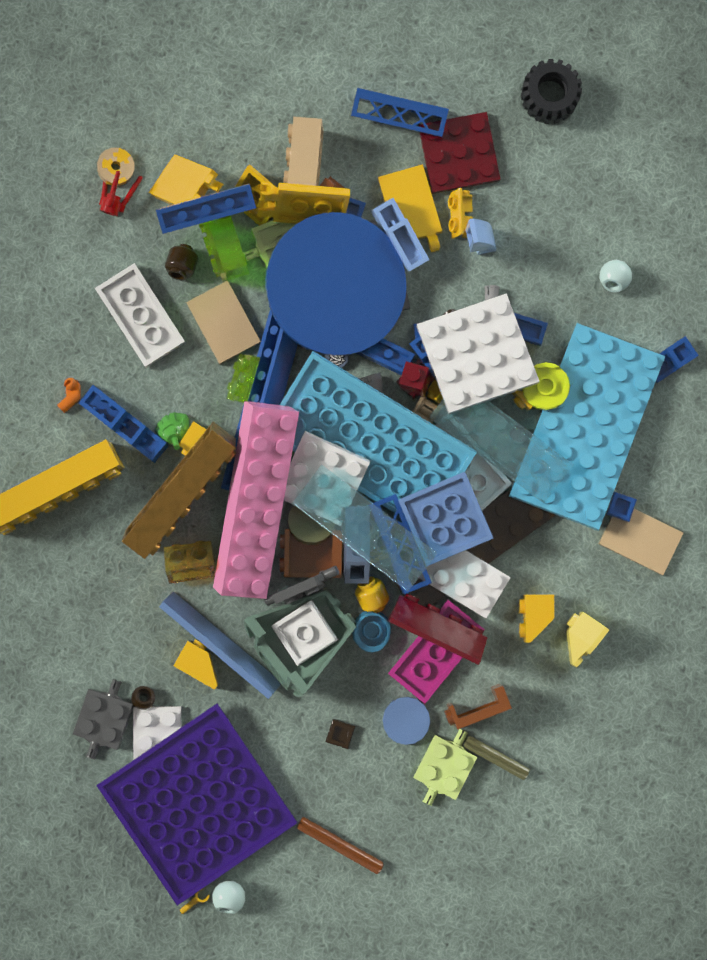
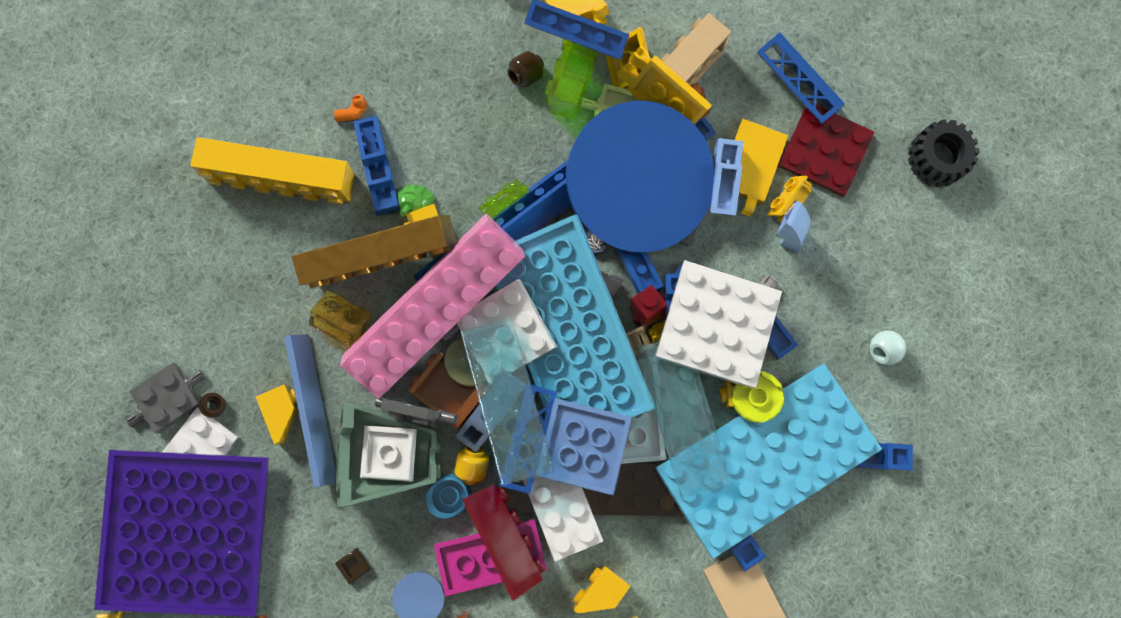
camera: 35 degrees right, 5 degrees down
white plate [95,263,186,368] -> none
tan tile [186,280,261,365] -> none

